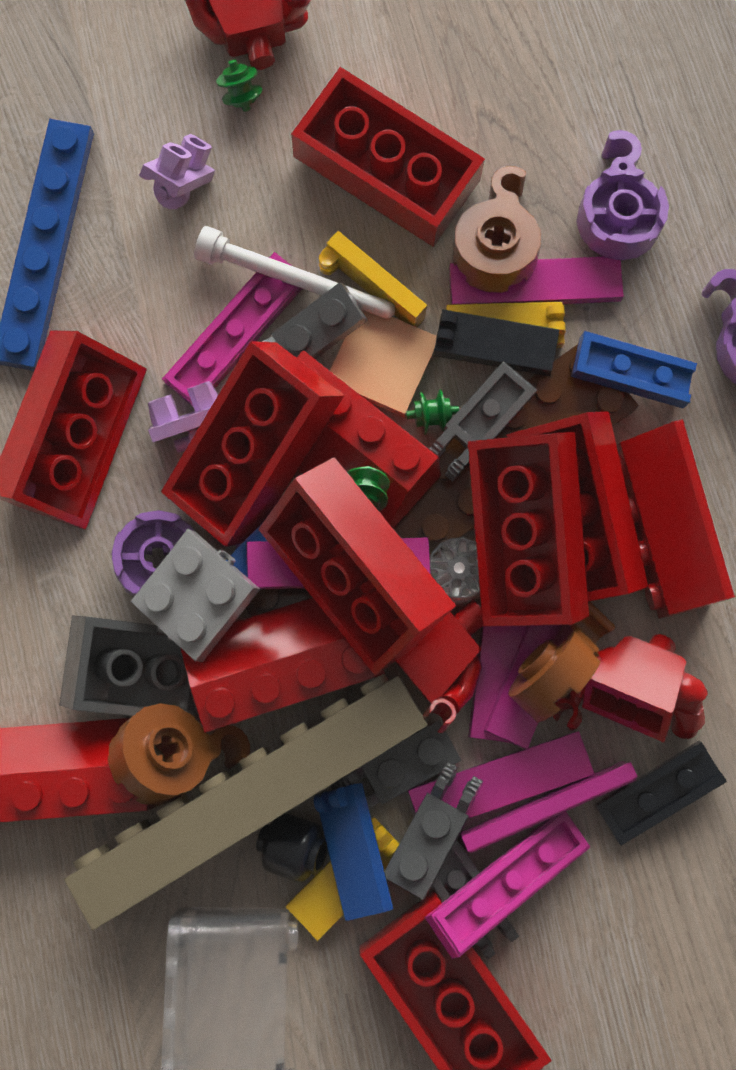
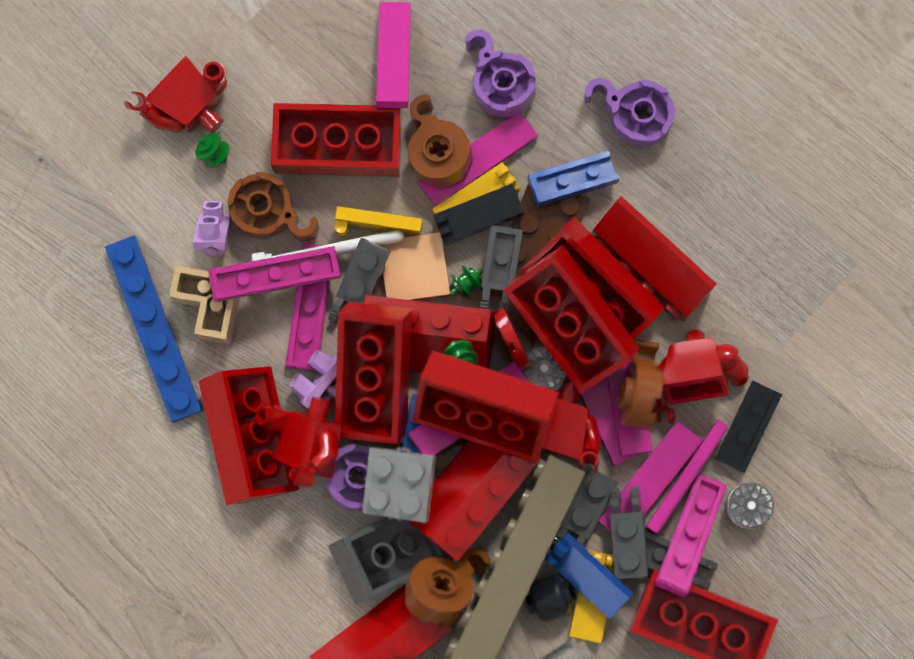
camera: 25 degrees left, 0 degrees up
none -> tan brick [169,265,240,345]
none -> dark pink tile [207,246,341,302]
none -> dark orange piece [227,172,320,241]
none -> red torso [256,396,341,487]
none -> dark pink tile [376,2,411,108]
none -> red tile [493,307,531,370]
none -> wheel [725,482,774,529]

